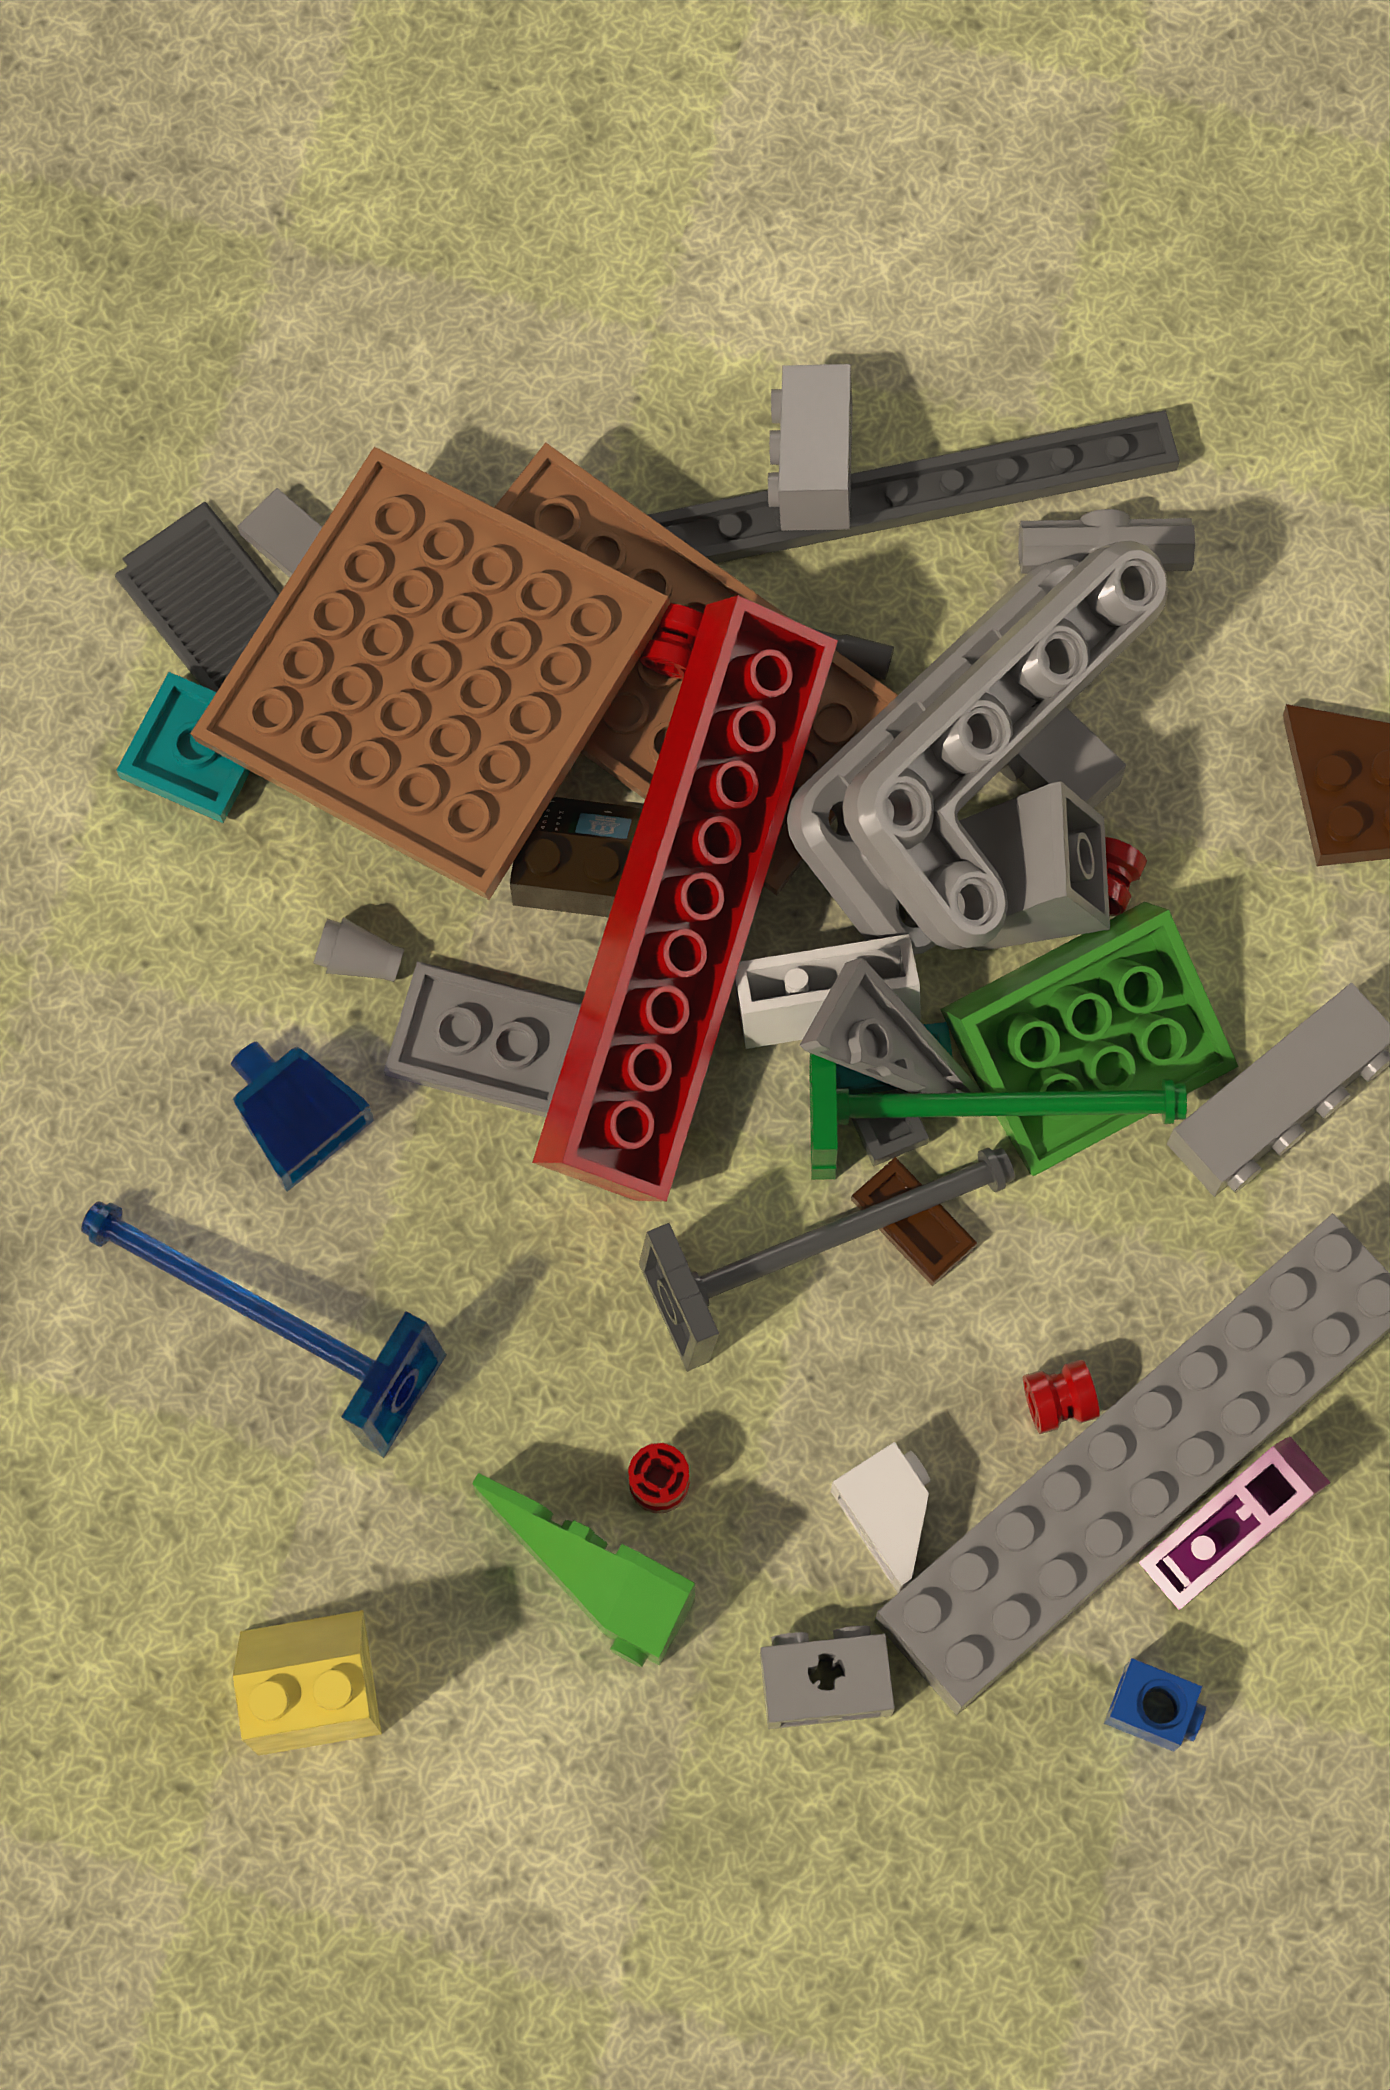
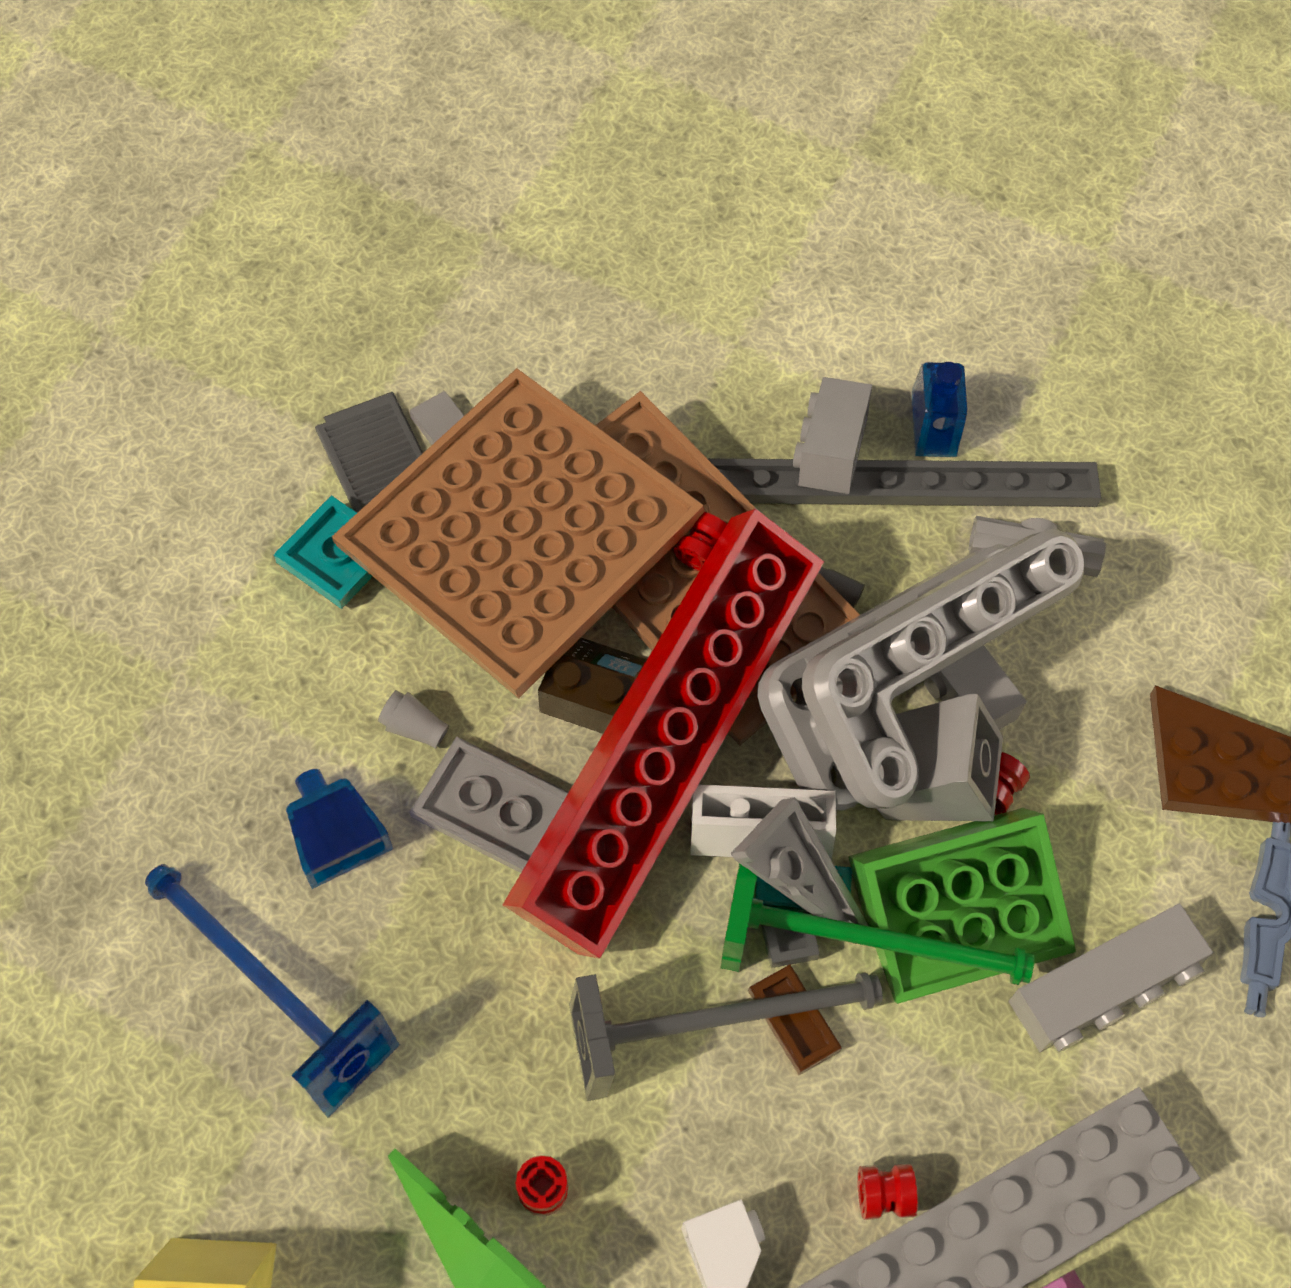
camera: 10 degrees right, 10 degrees down
none -> clear blue torso [911,362,968,457]

